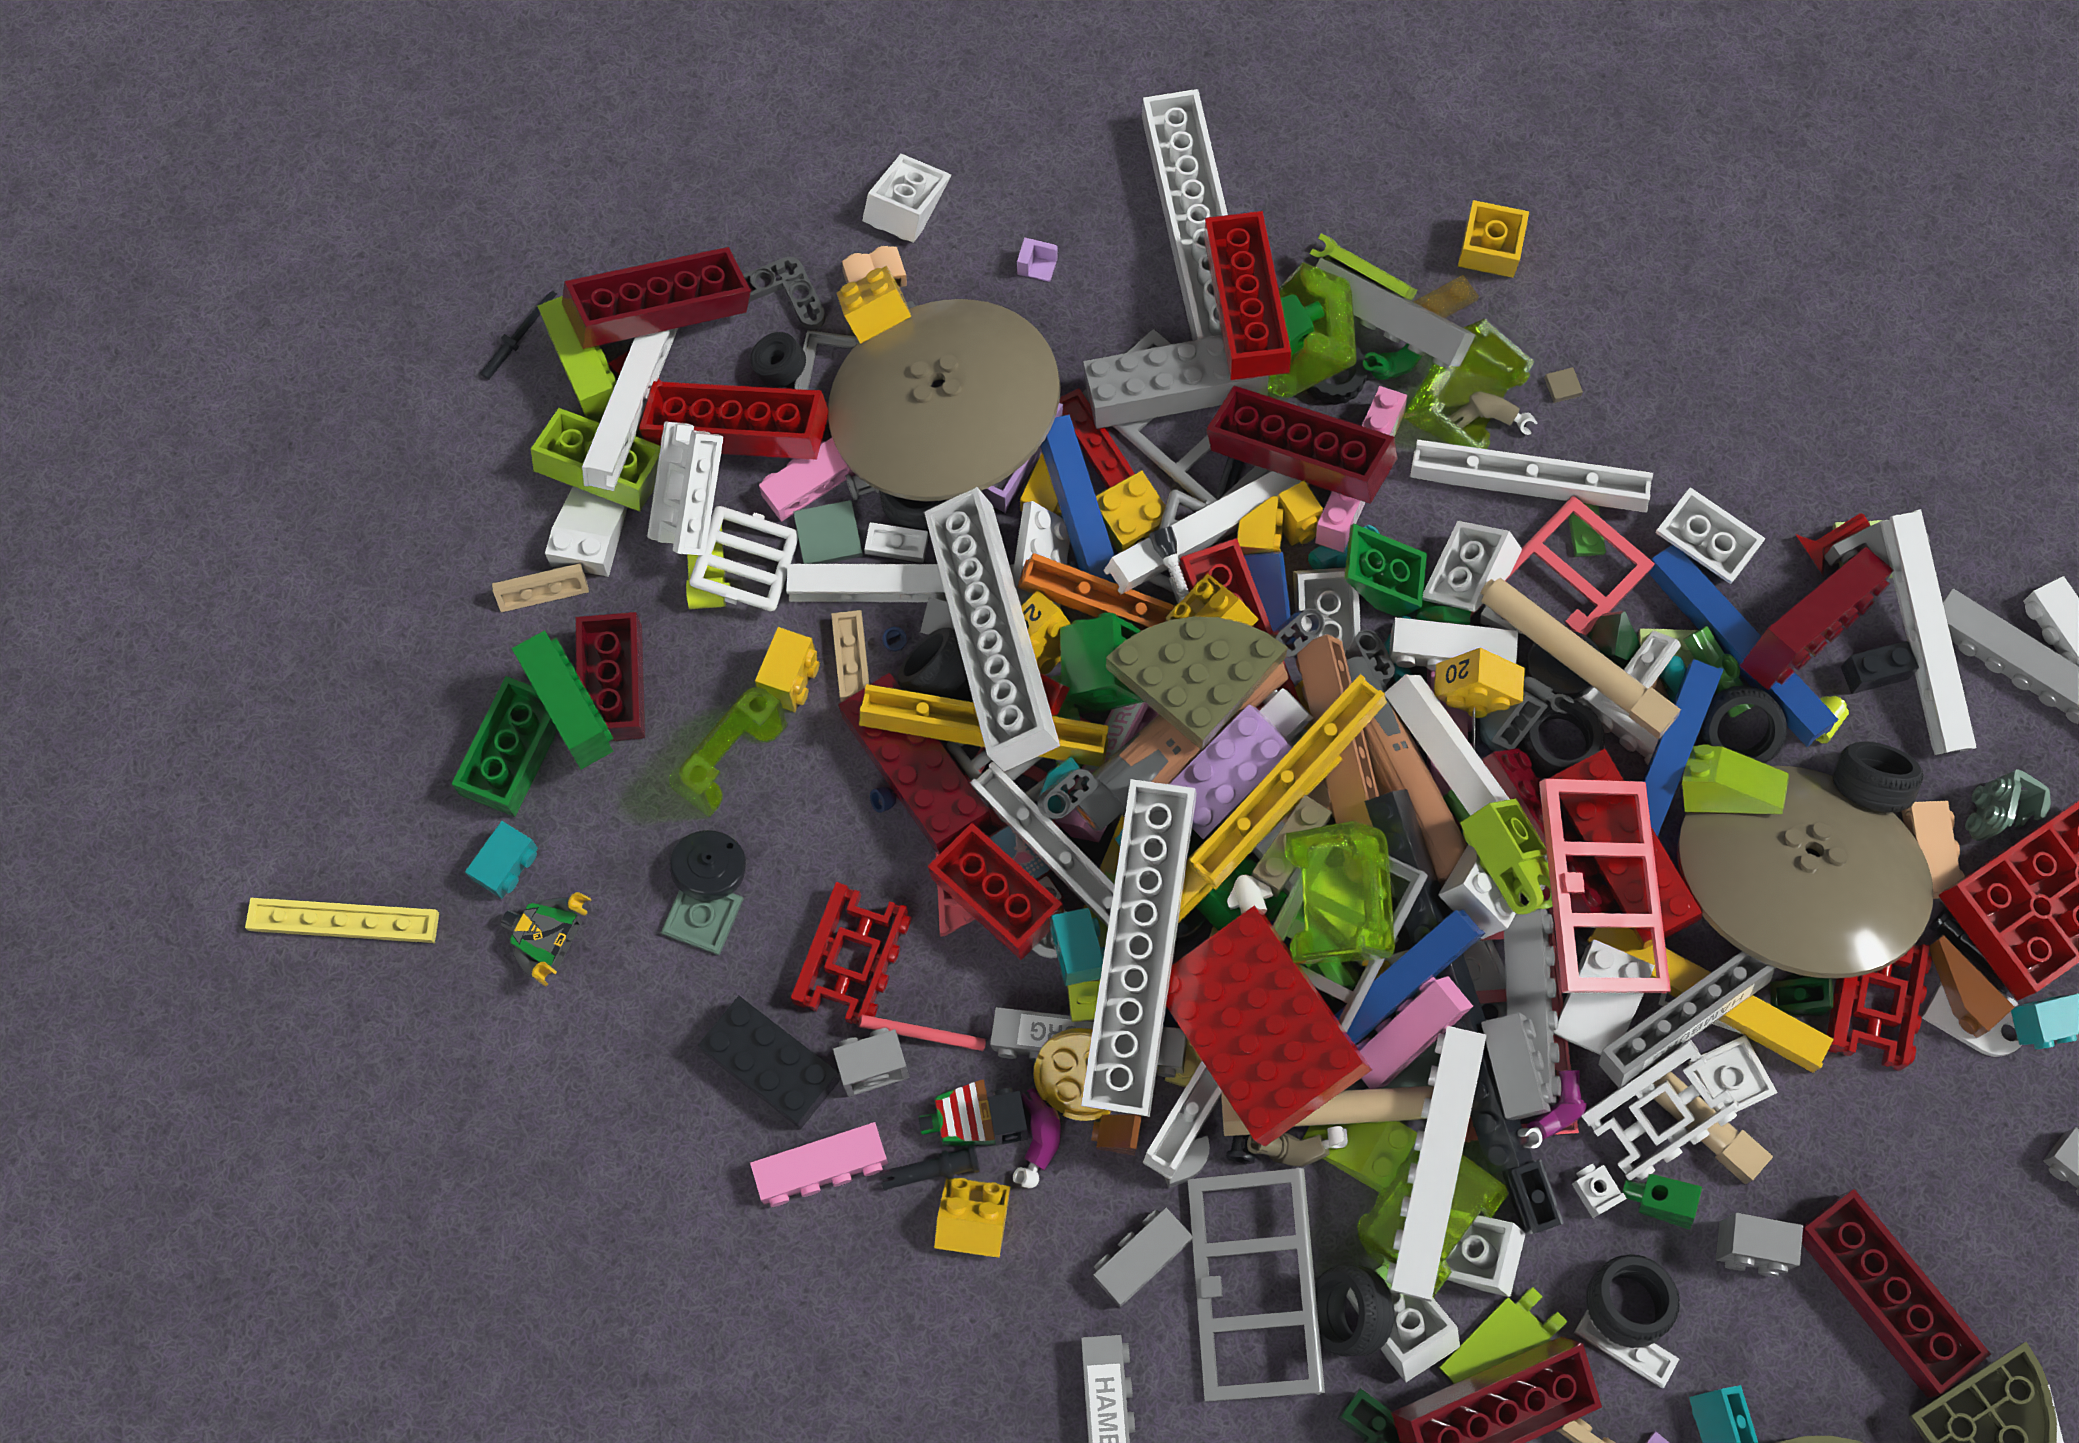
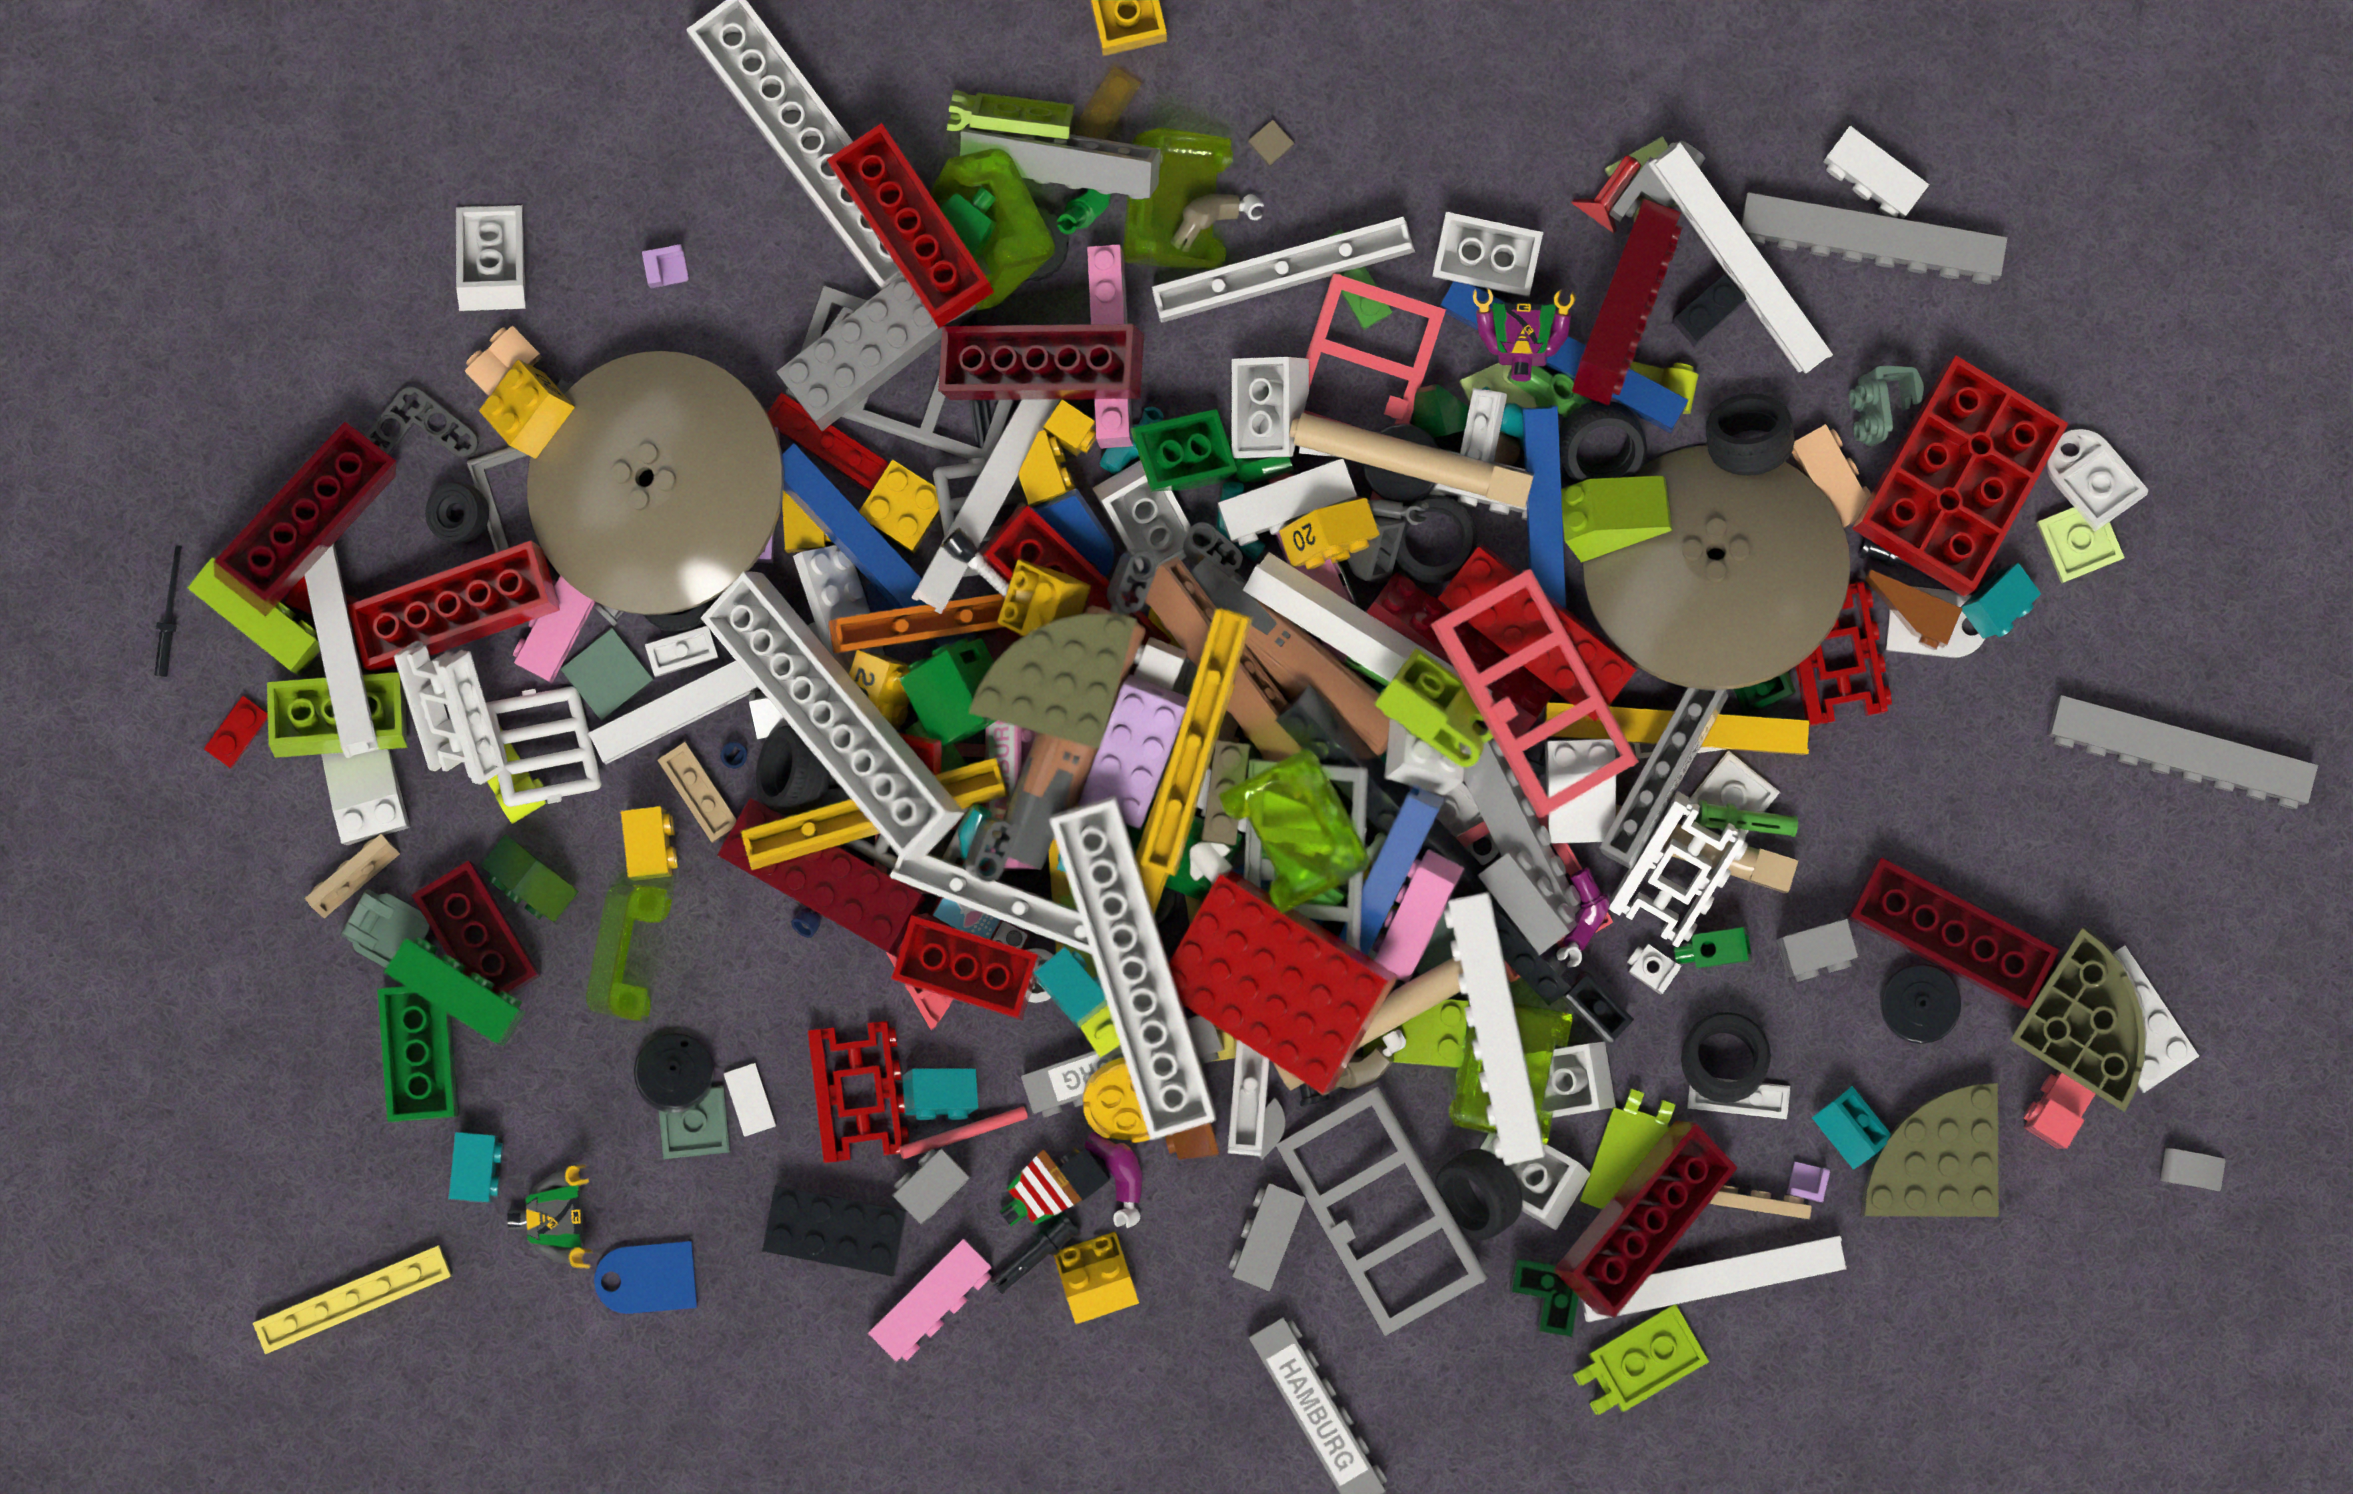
camera: 30 degrees left, 15 degrees up
none -> red plate [204,696,268,769]
none -> sand green piece [341,889,430,968]
none -> dark green brick [481,834,579,923]
none -> blue tile [594,1241,698,1314]
none -> white tile [723,1063,776,1137]
none -> teal brick [903,1069,978,1120]
none -> torso [1473,287,1576,382]
none -> bright green pin [1695,799,1798,837]
none -> black wheel [1880,964,1961,1044]

